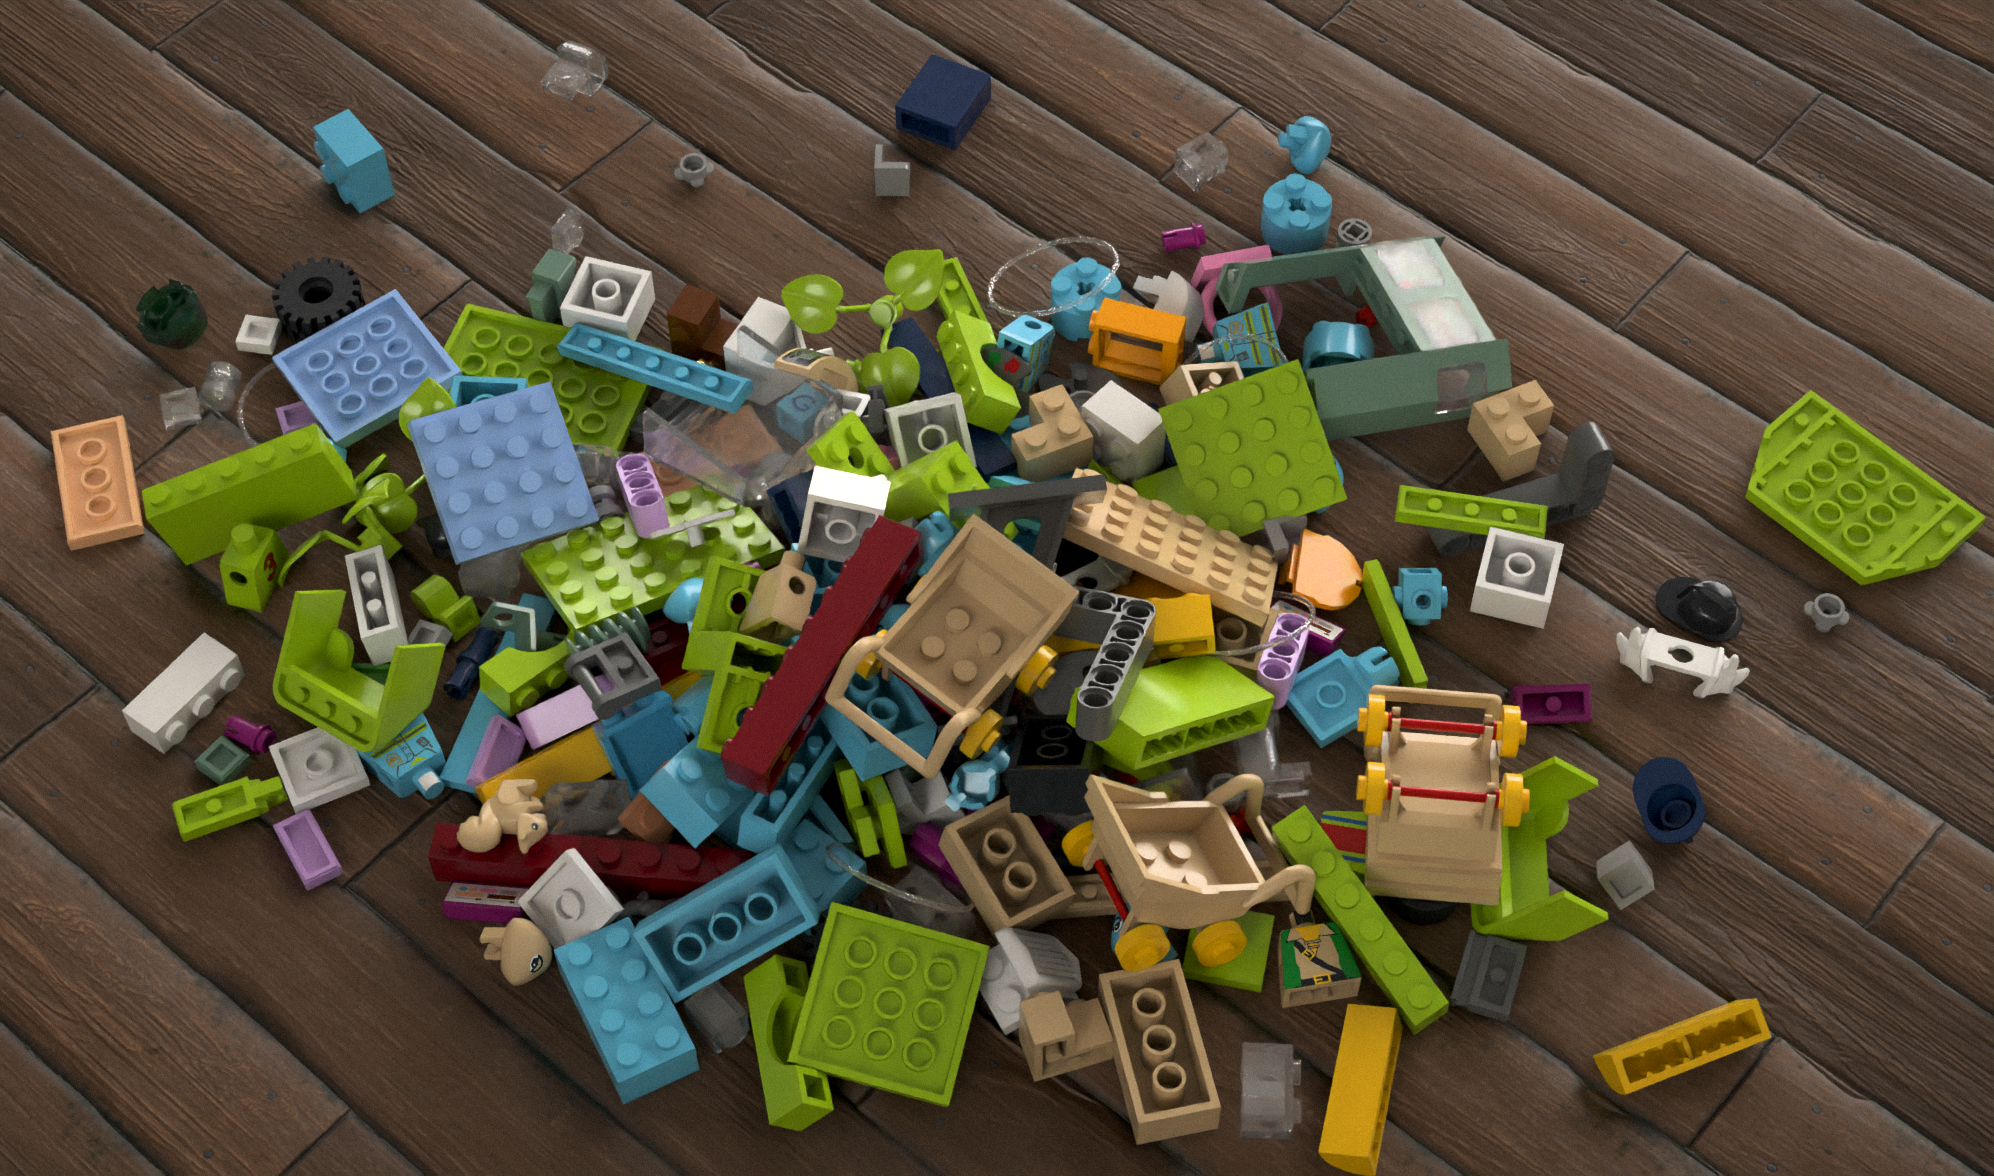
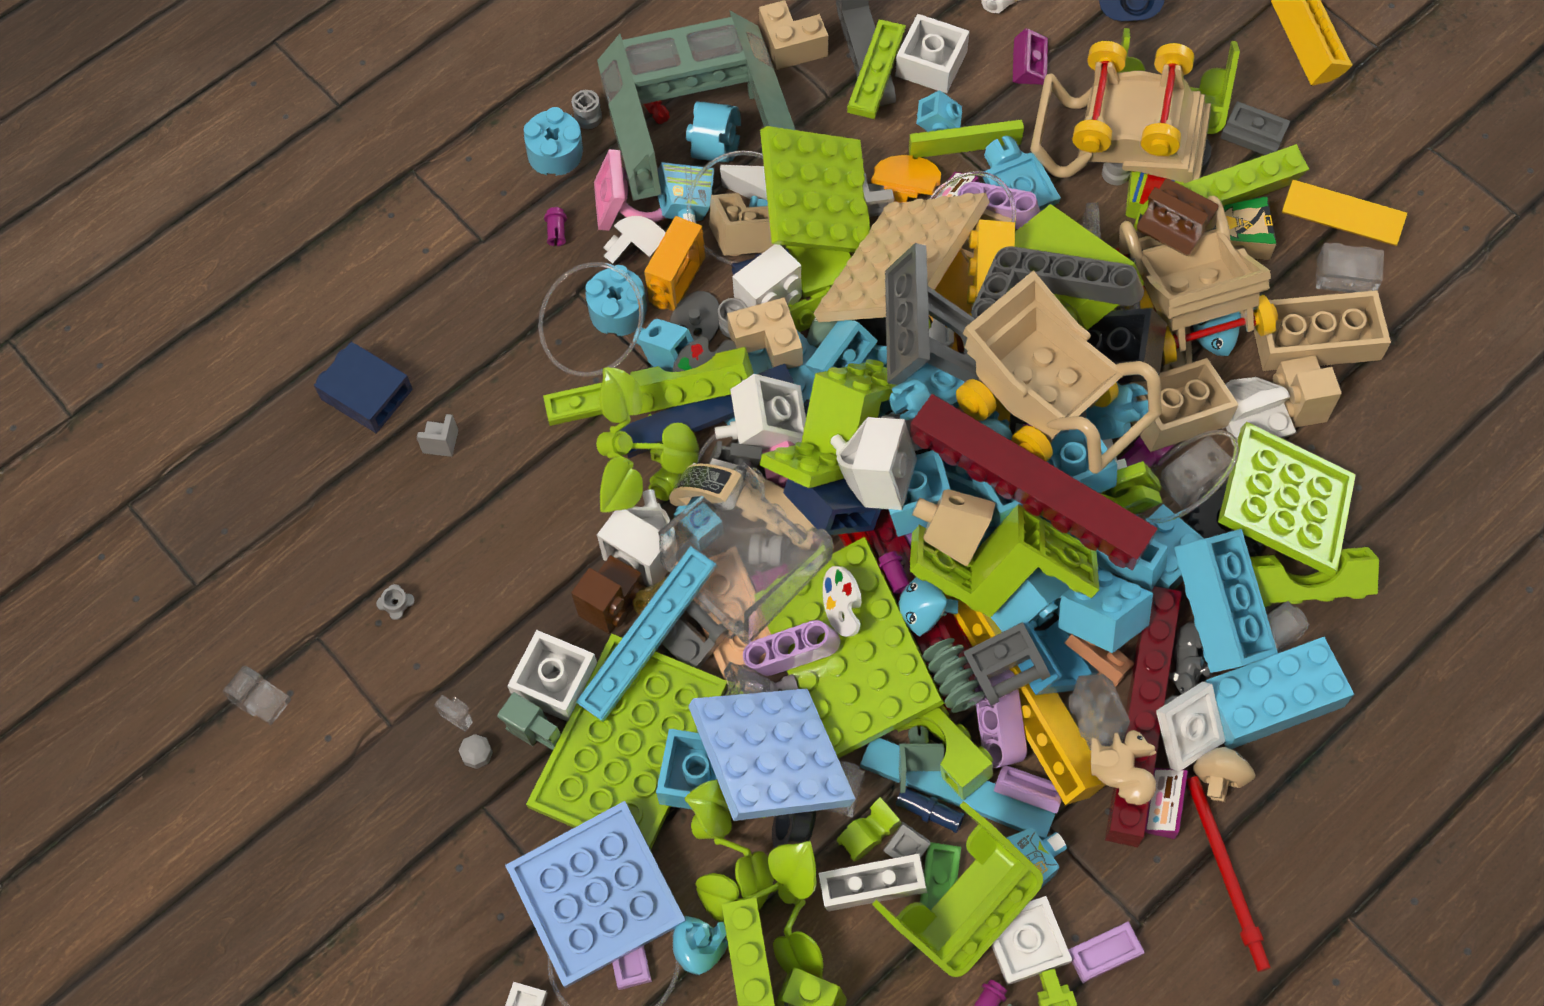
camera: 80 degrees left, 10 degrees up
black tyre [272,257,366,342] -> none
medium azure brick [313,109,395,213] -> none
clear brick [1174,131,1229,192] -> none
medium azure piece [1278,116,1331,175] -> none
light grey panel [1596,840,1655,910] -> none
none -> light grey tile [459,734,493,769]
none -> reddish brown bracket [1137,179,1219,256]
none -> red bar [1186,776,1271,972]

